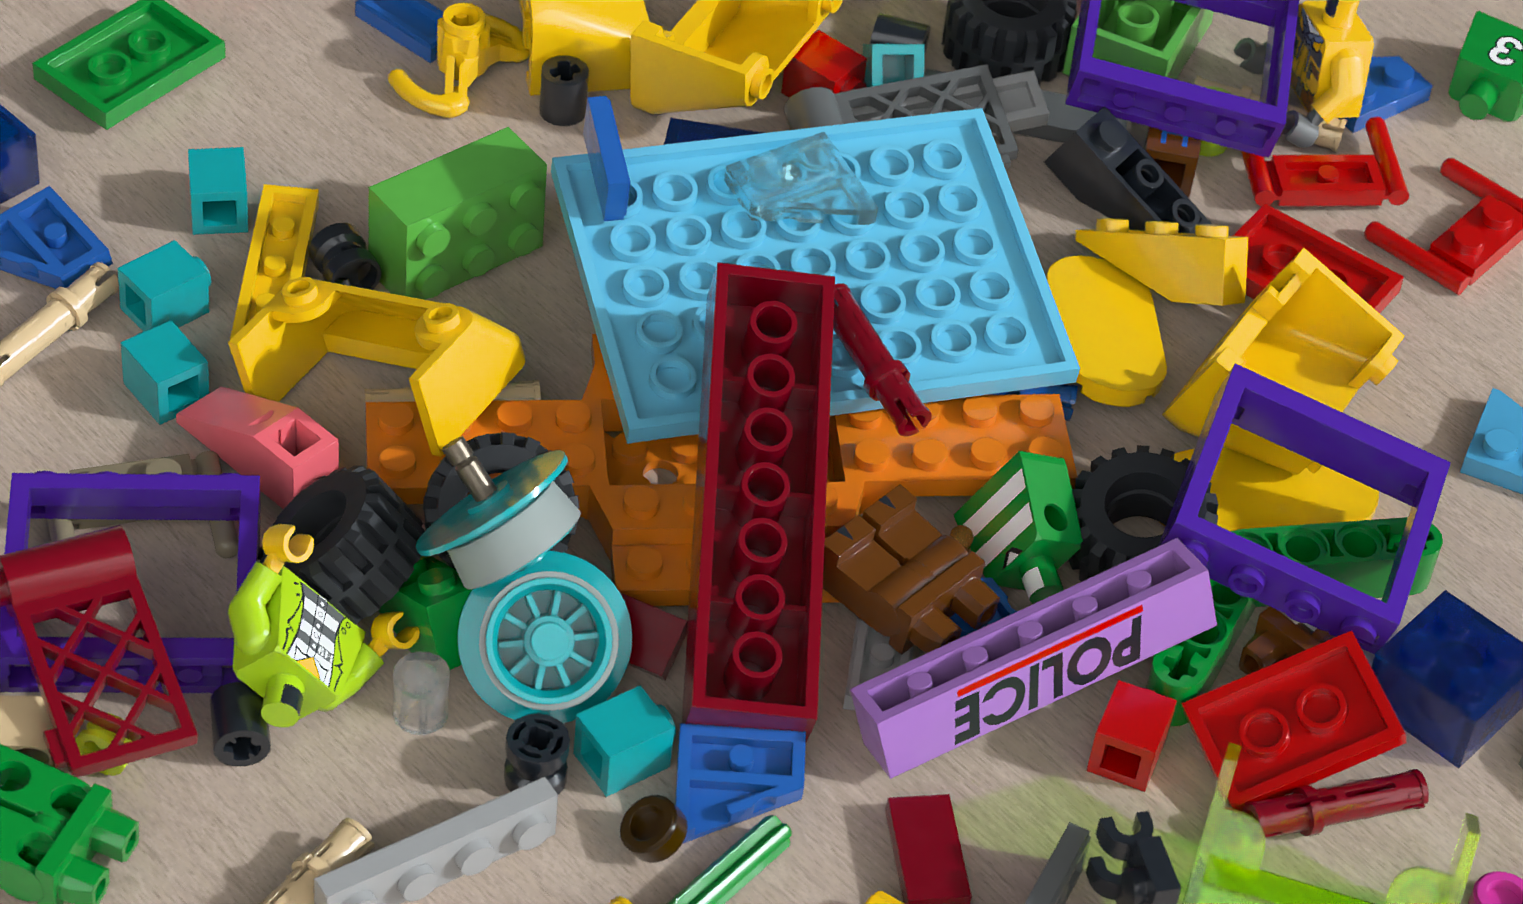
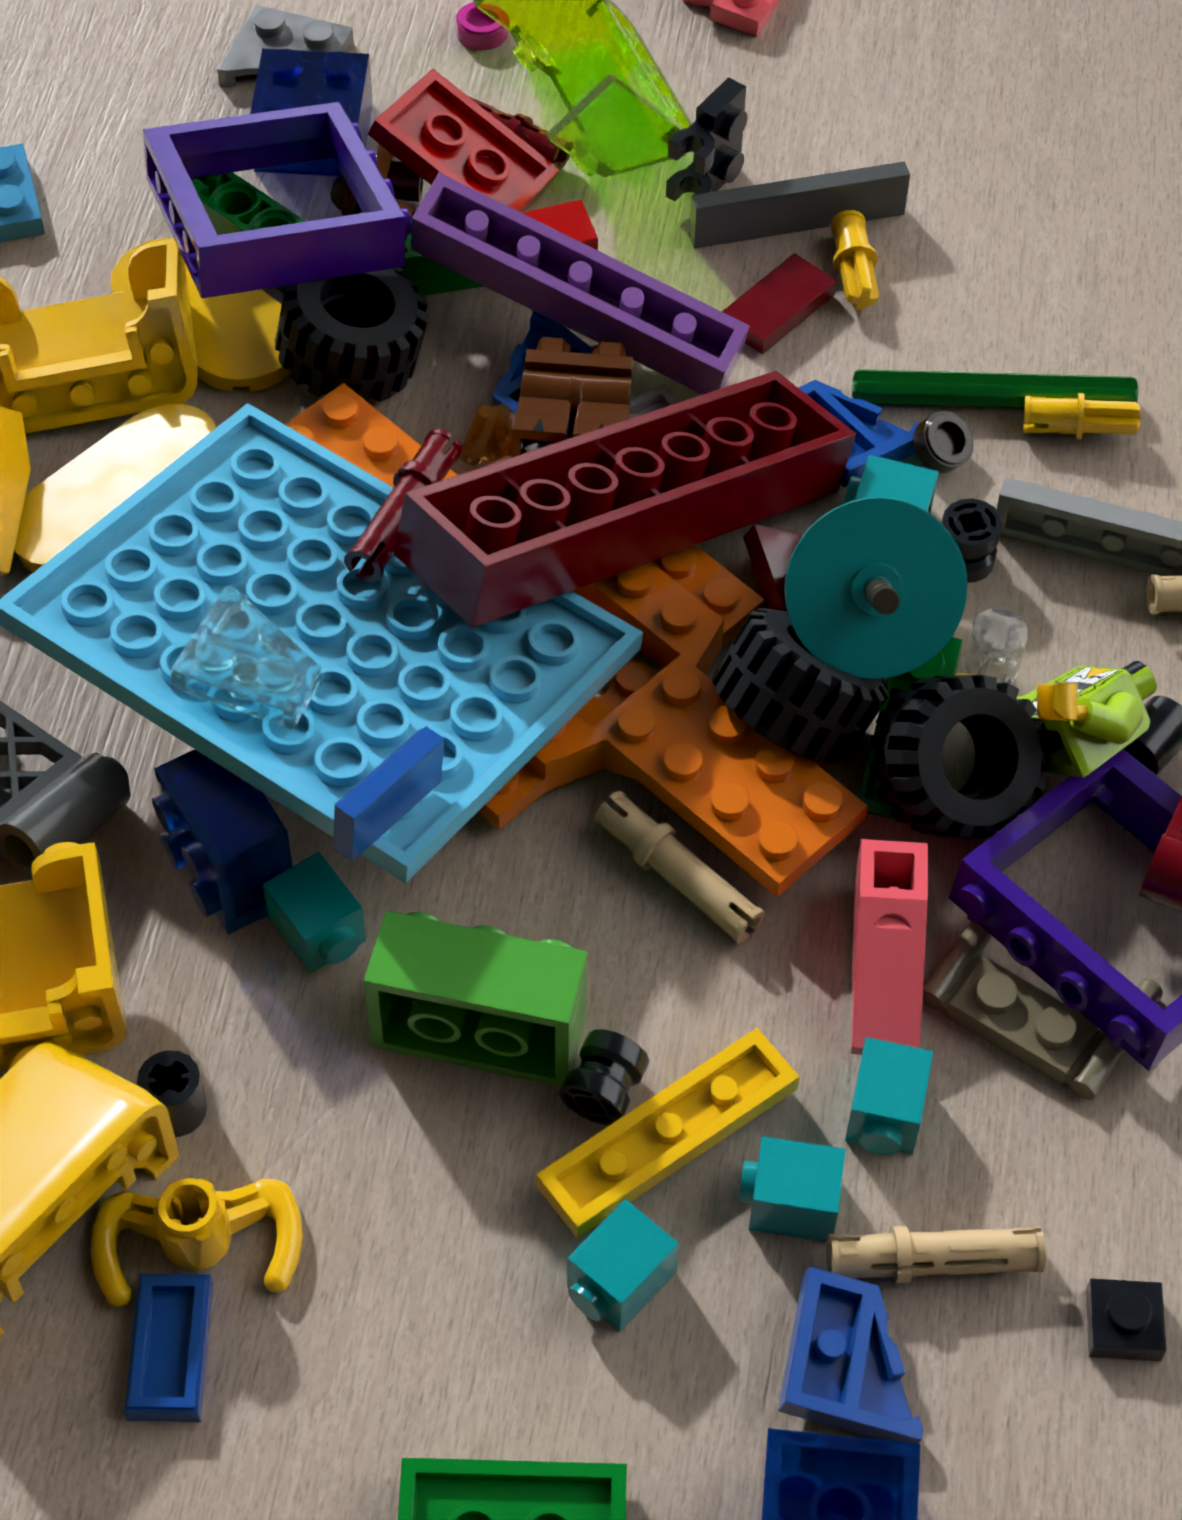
camera: 125 degrees left, 10 degrees up
yellow windscreen [228,277,526,457] -> none
green torso [954,451,1082,604] -> none

